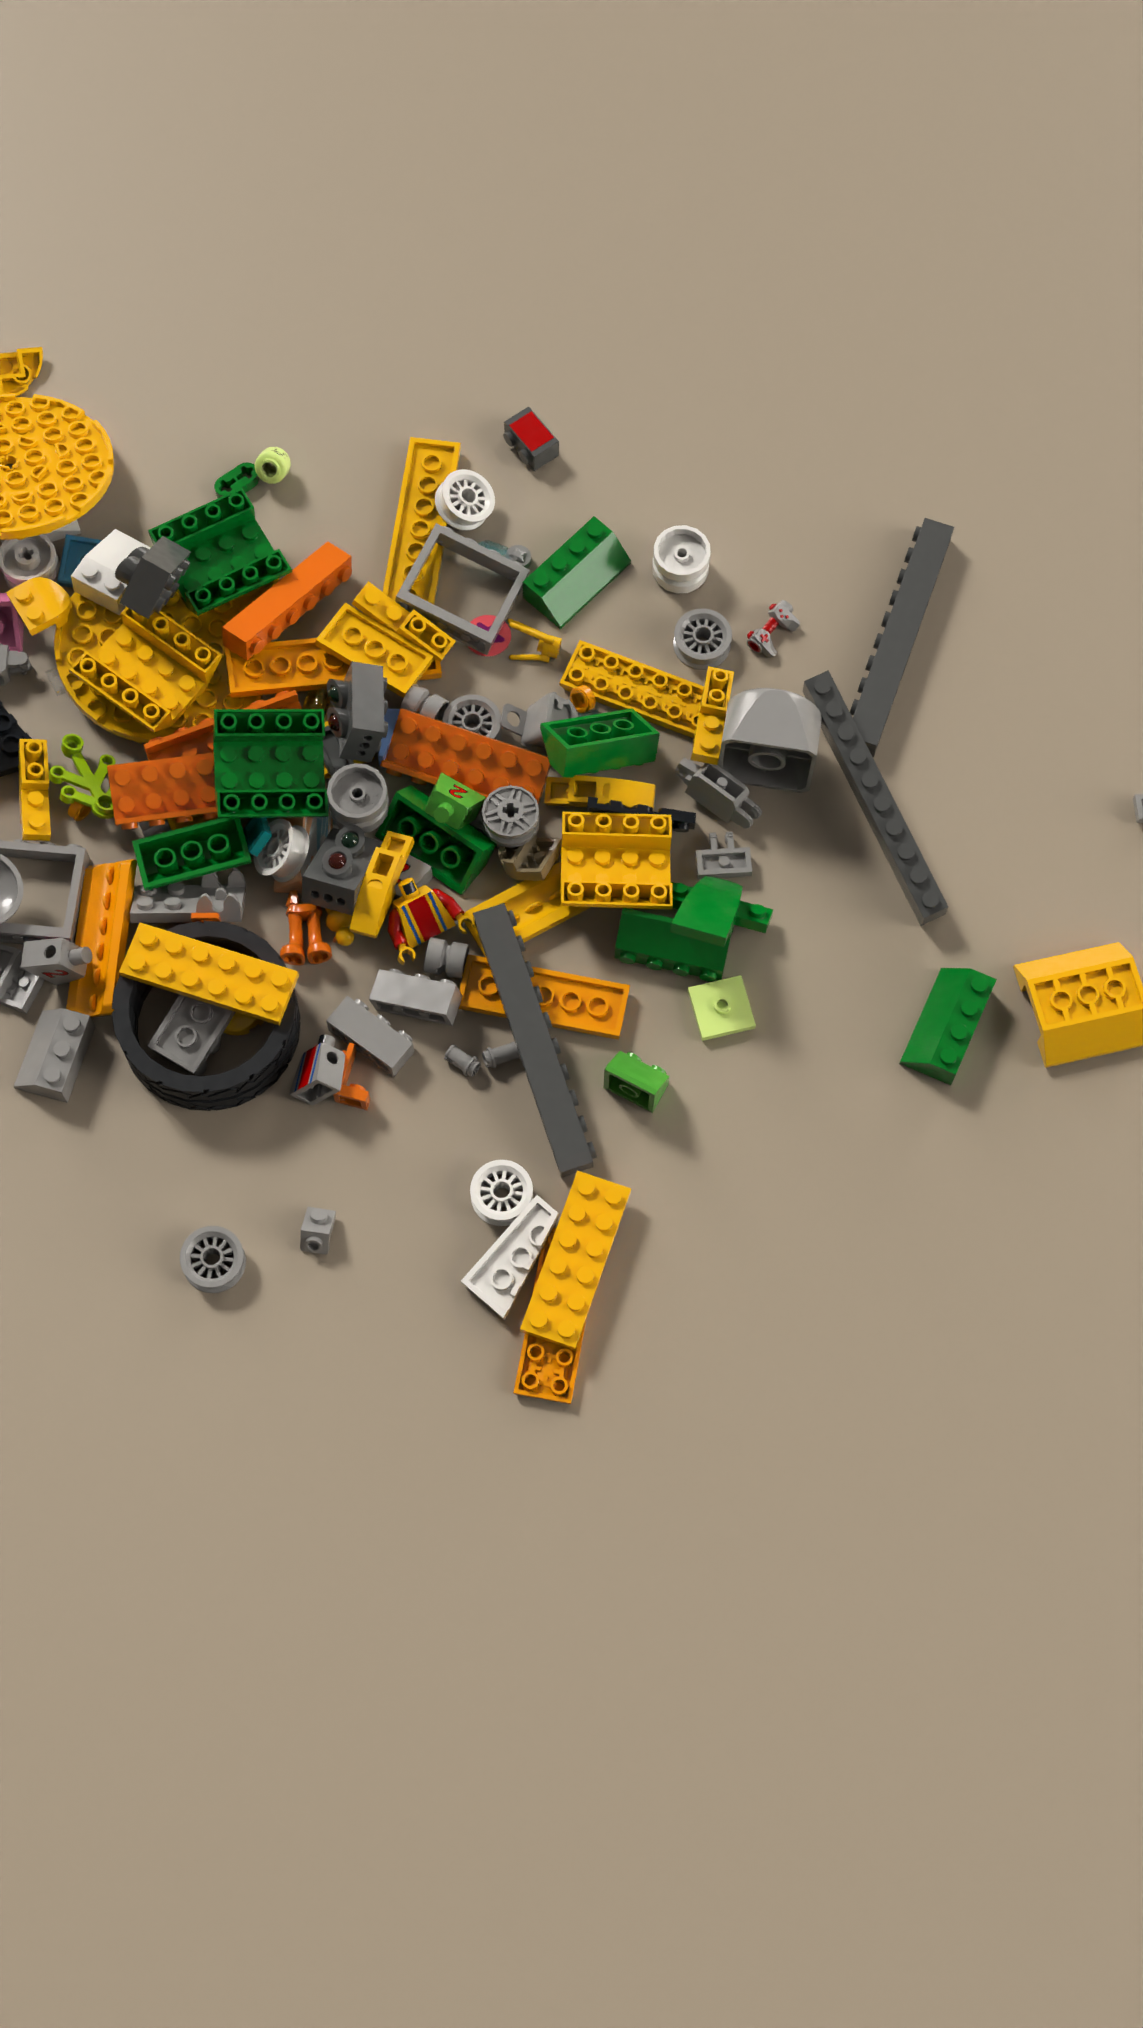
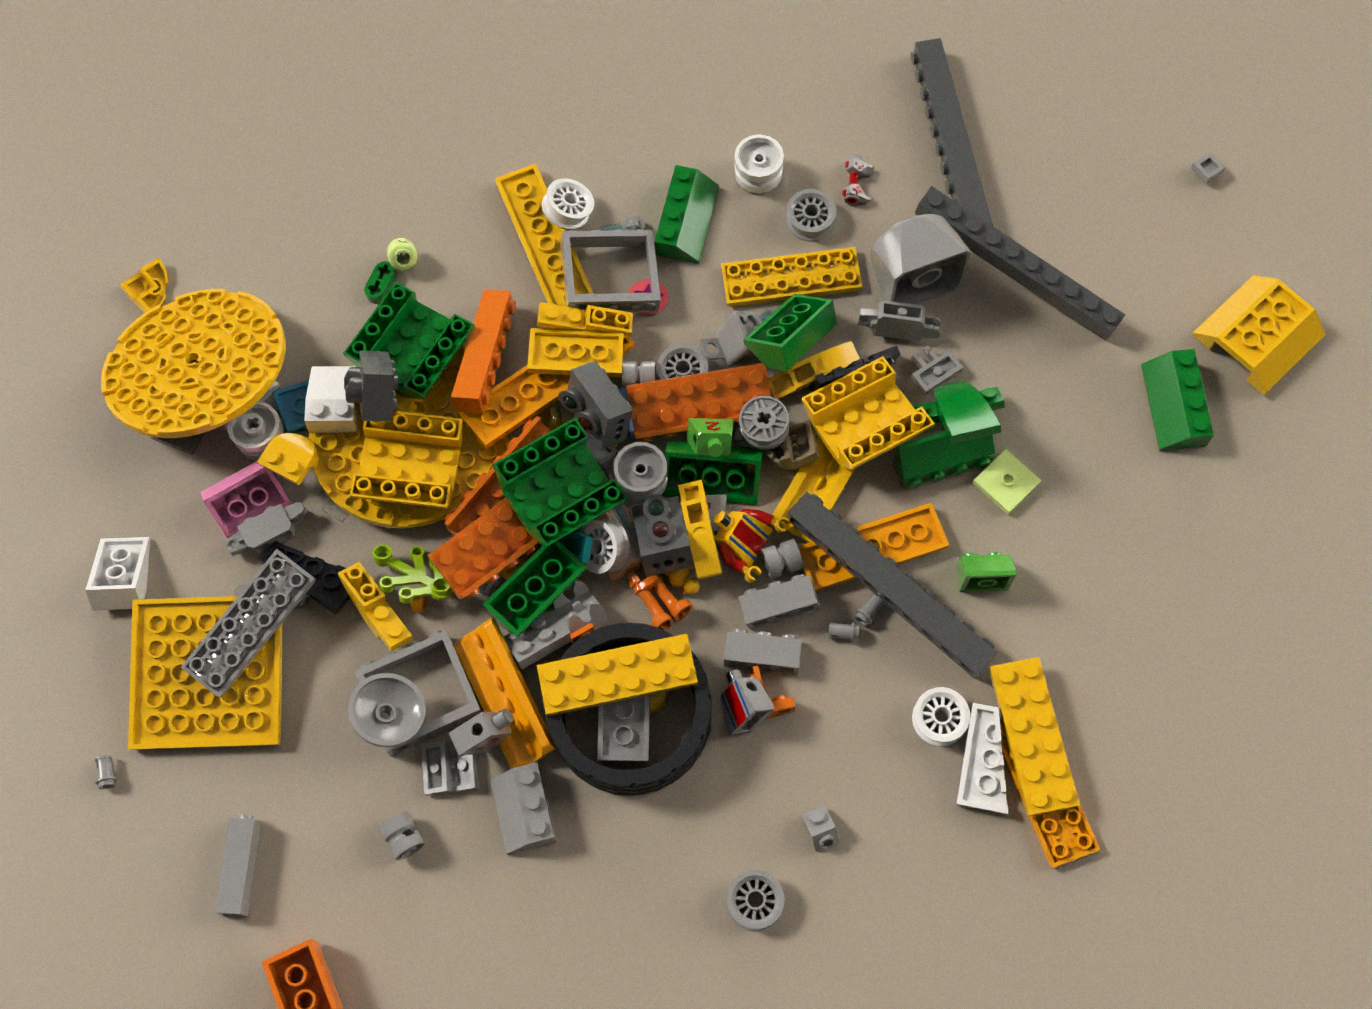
camera: 25 degrees left, 0 degrees up
brick [503,406,559,471] -> none
yellow plant [507,618,562,663] -> none
light orange tile [570,685,596,713] -> none
yellow slope [691,666,734,765] -> none

